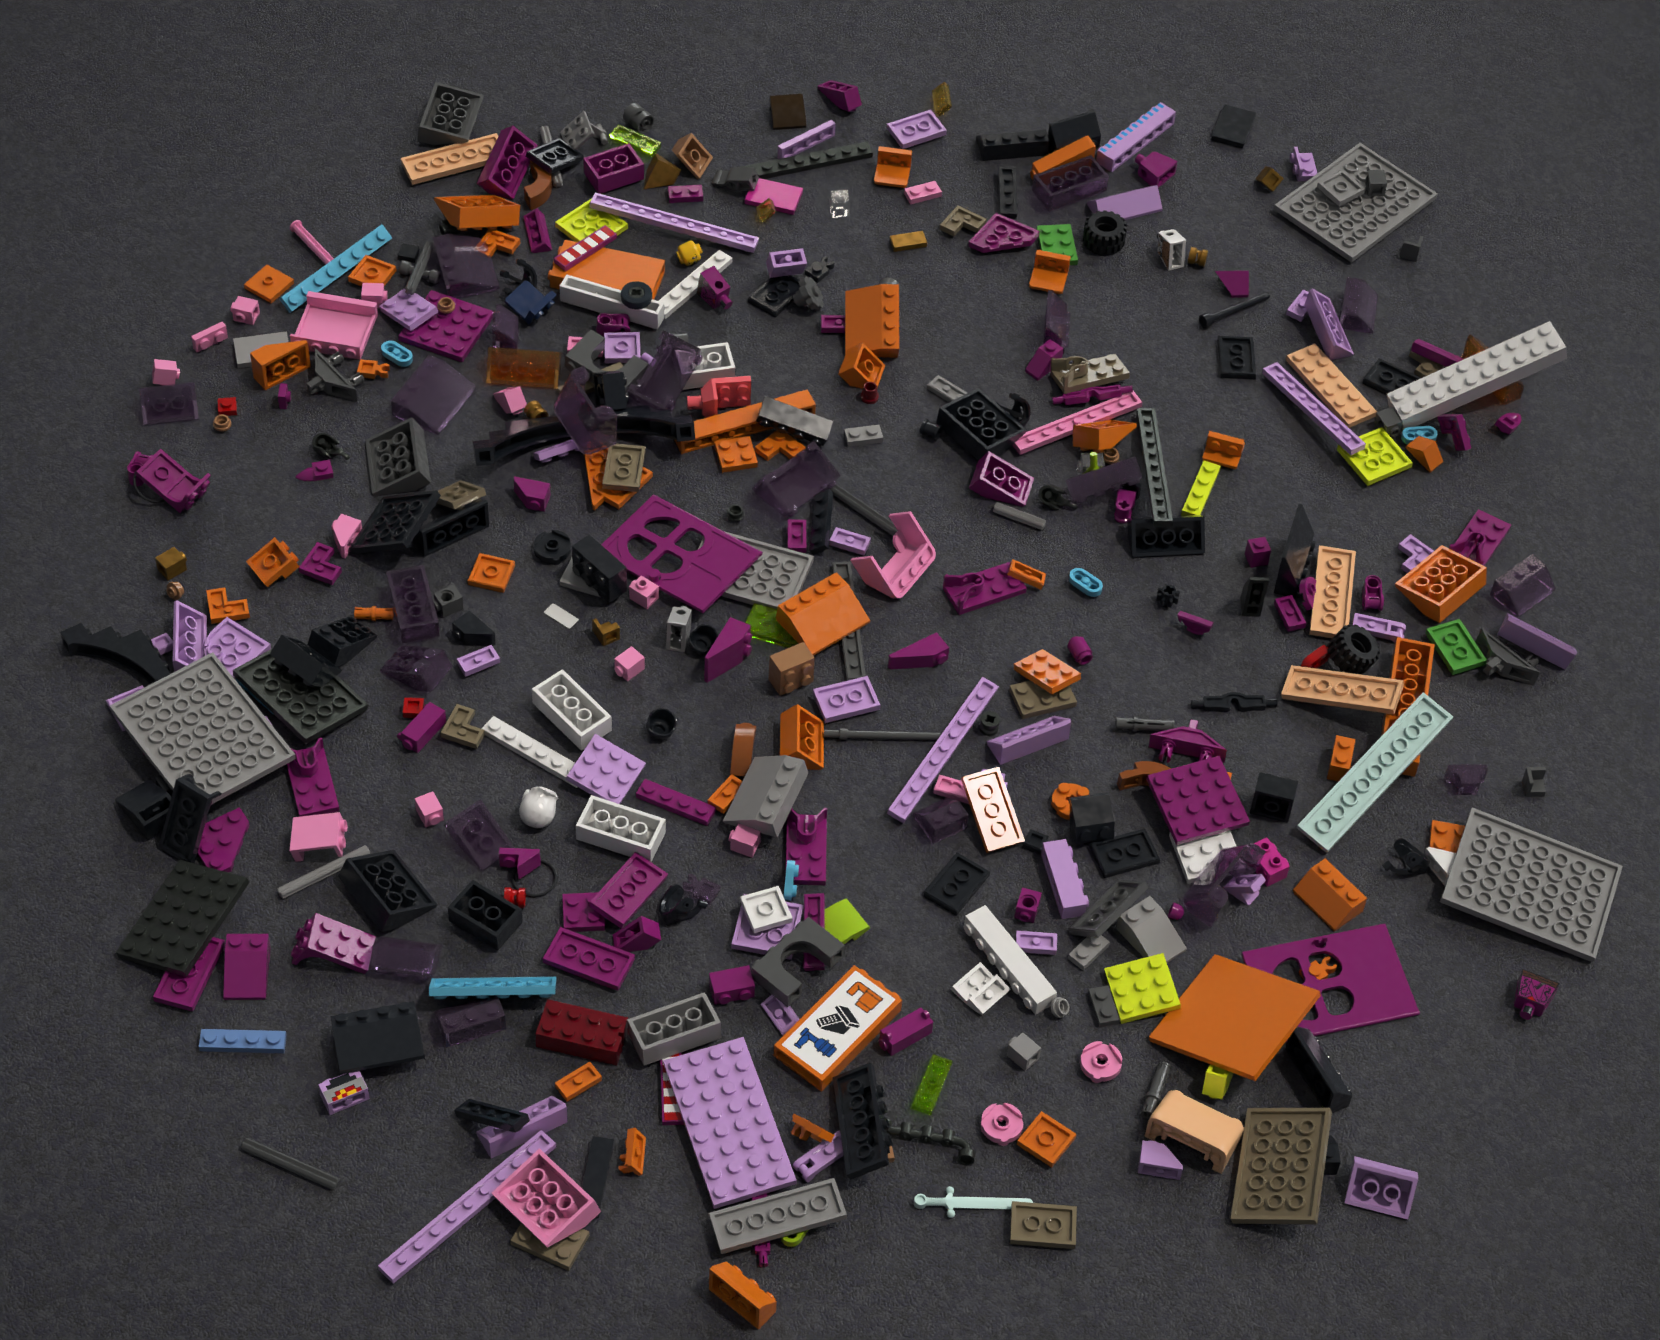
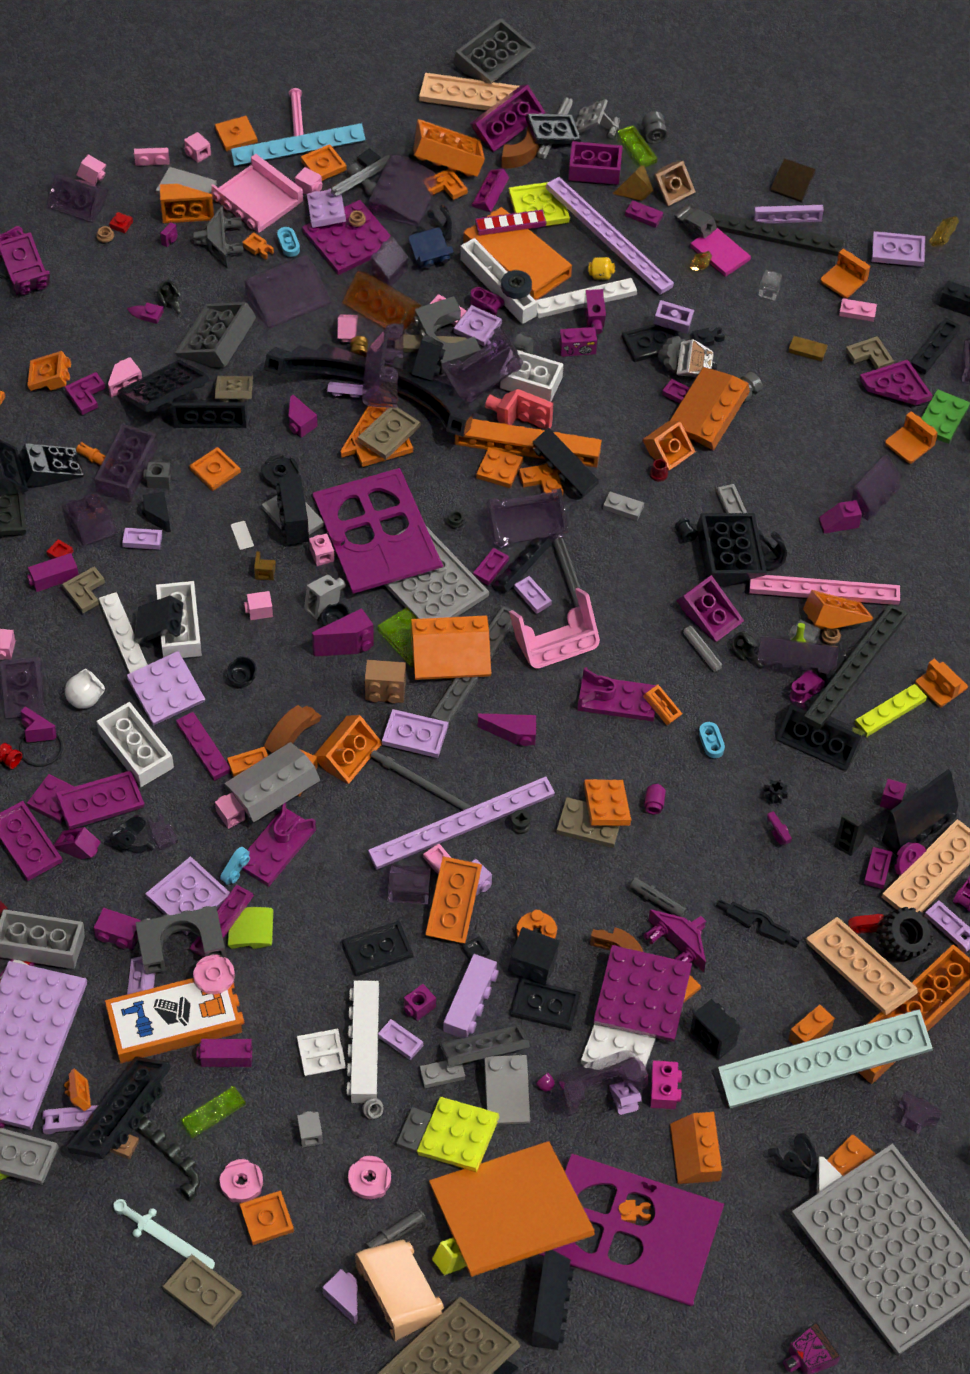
camera: 35 degrees right, 5 degrees up
white plate [740,886,793,933] -> none
magenta slope [817,80,862,112] -> none
lavender slope [987,716,1071,765] -> none
dark tan plate [1050,354,1130,394] -> none
magenta piece [1052,385,1133,405] -> none
none -> black panel [134,595,184,648]
none -> bright pink tile [193,955,235,995]
none -> magenta brick [559,327,597,356]
none -> torso [677,340,717,378]

